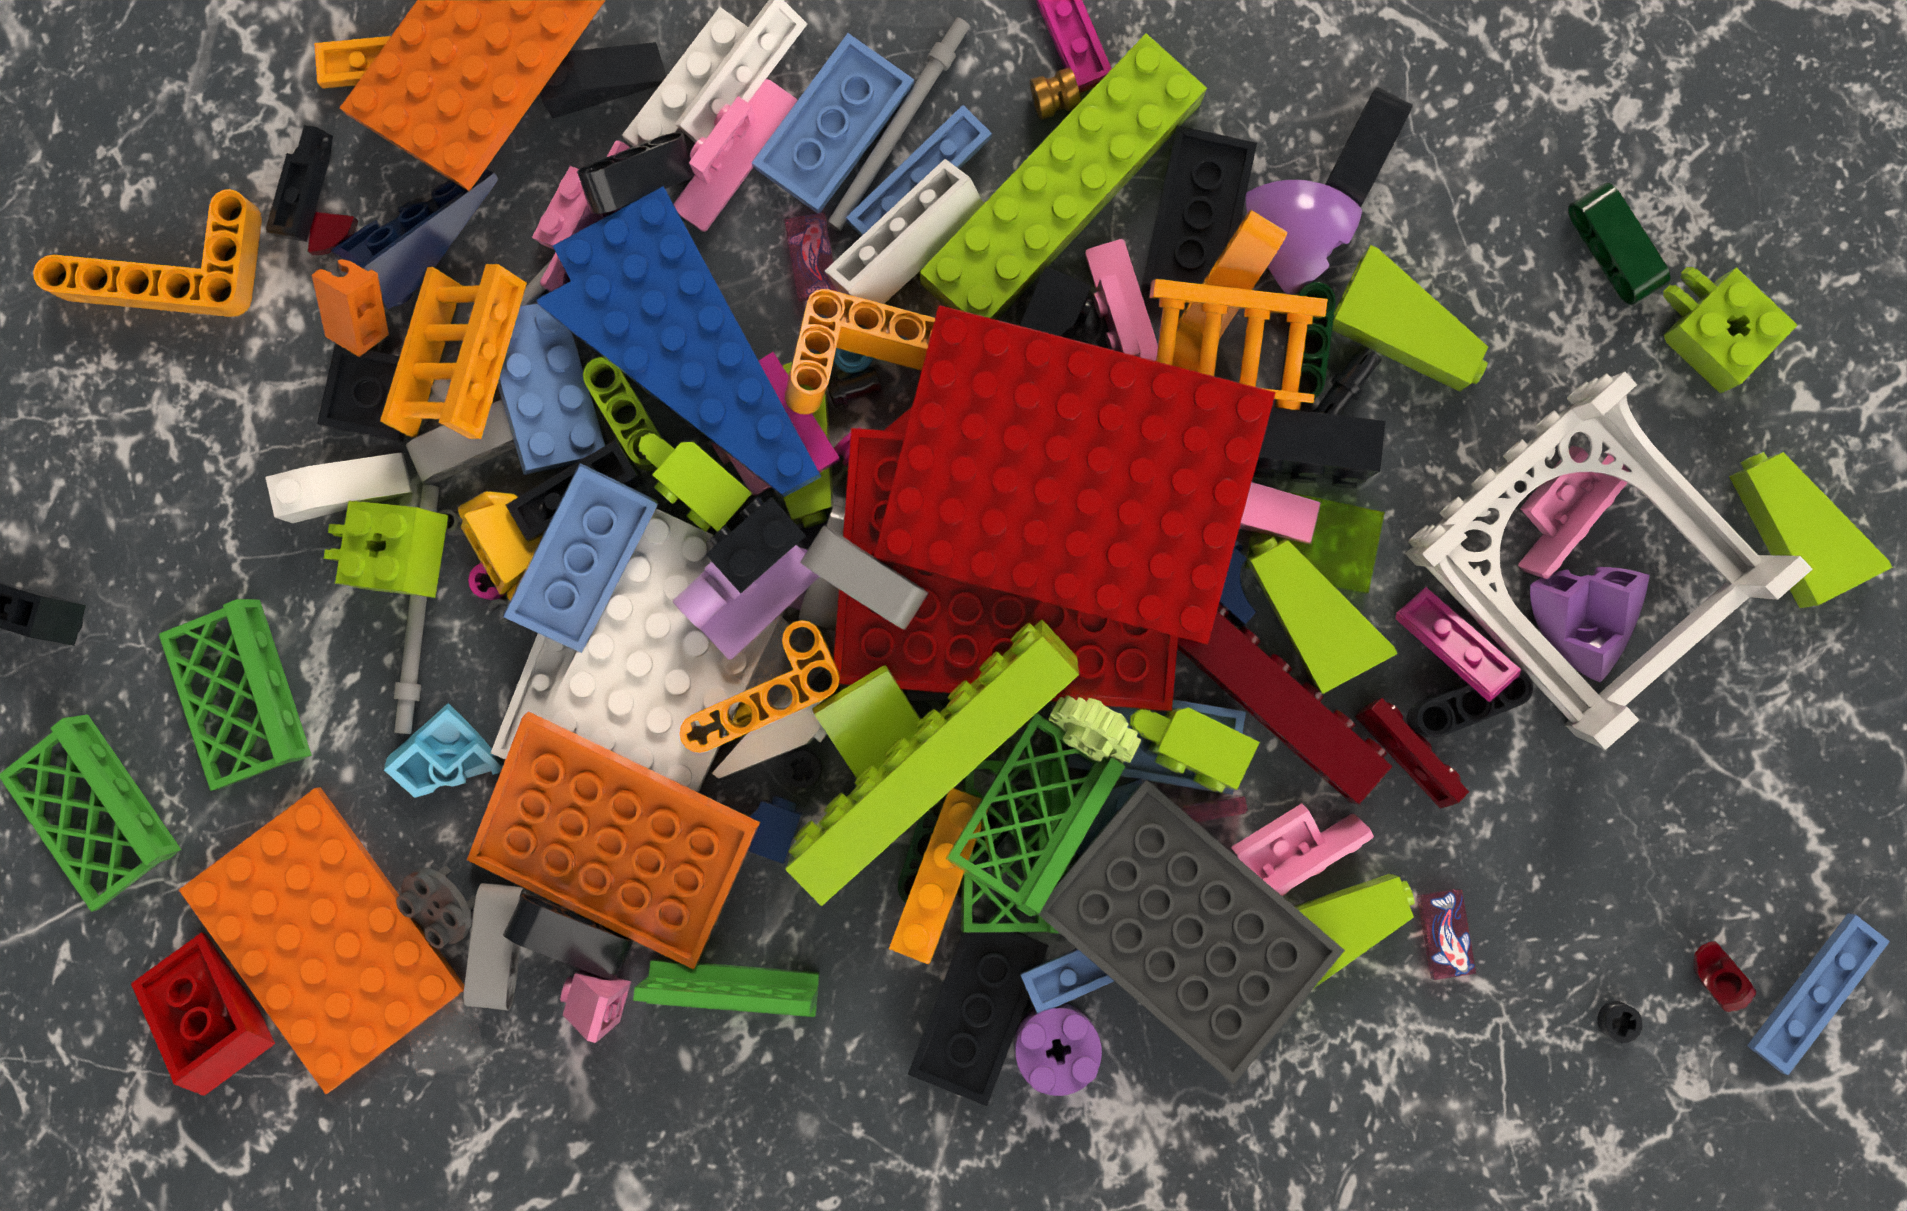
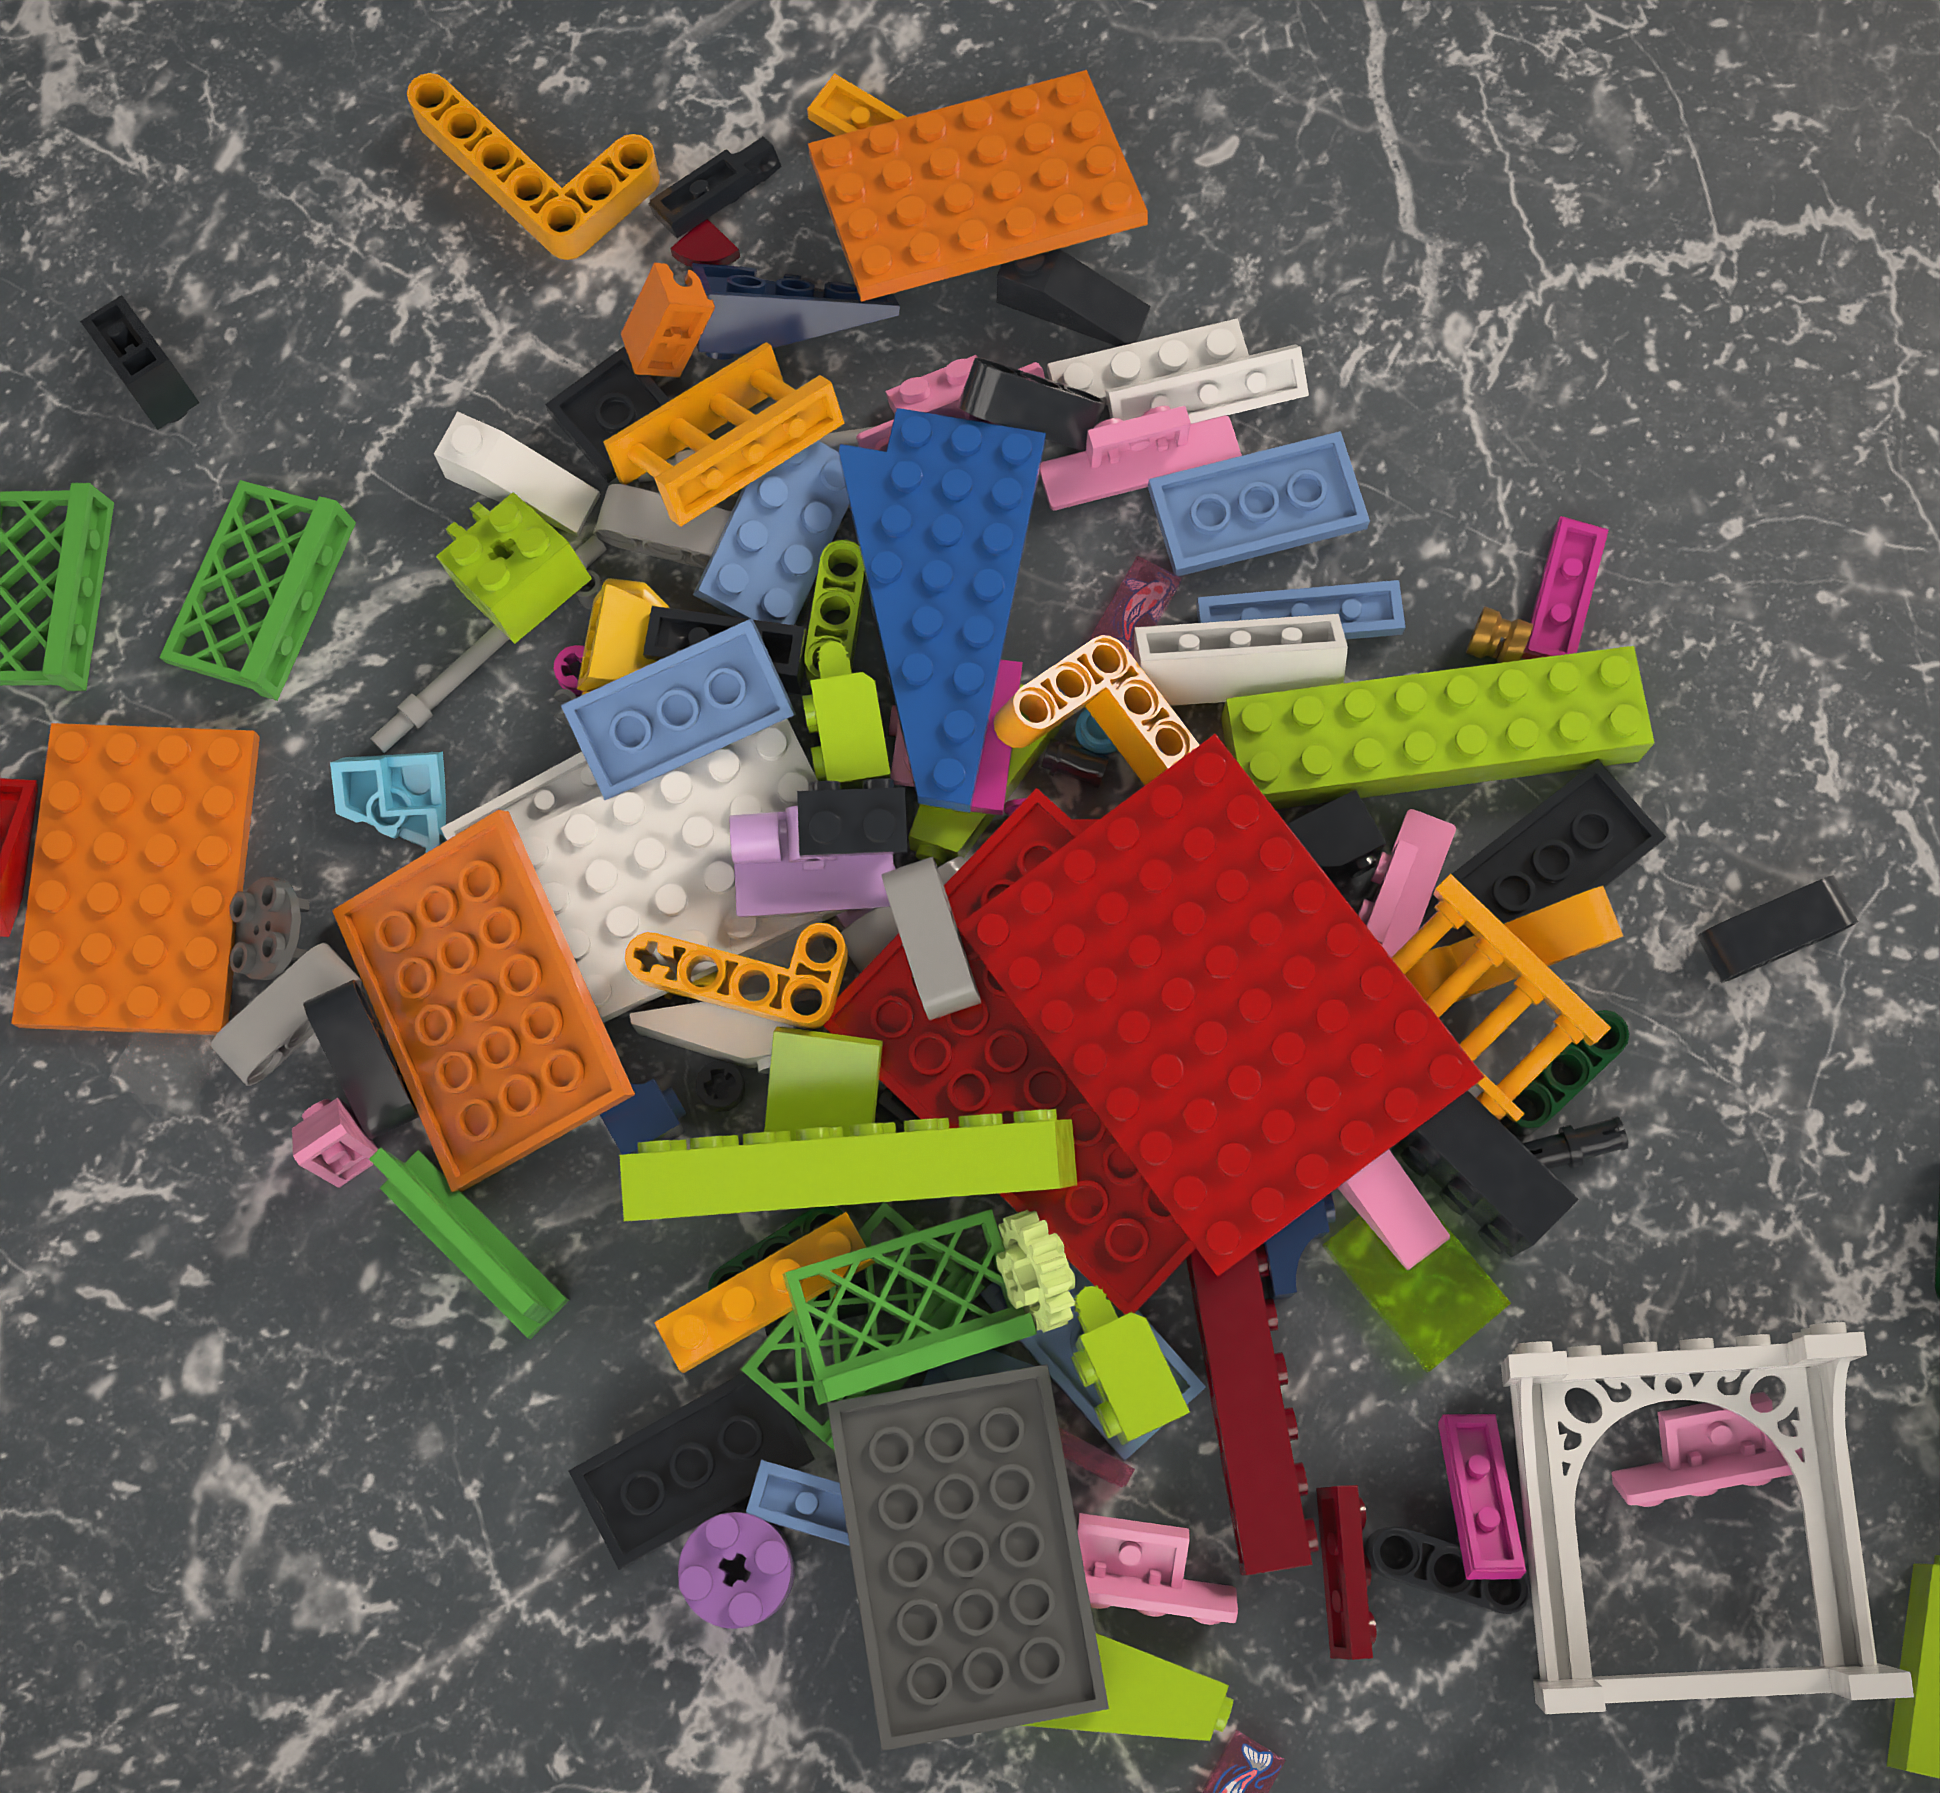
camera: 40 degrees right, 10 degrees down
light grey bar [827,17,970,232] -> none
medium lavender brick [1246,180,1362,295] -> none
lime slope [1246,536,1398,694] -> none
lime slope [1332,245,1488,392] -> none
medium lavender brick [1530,567,1650,682] -> none

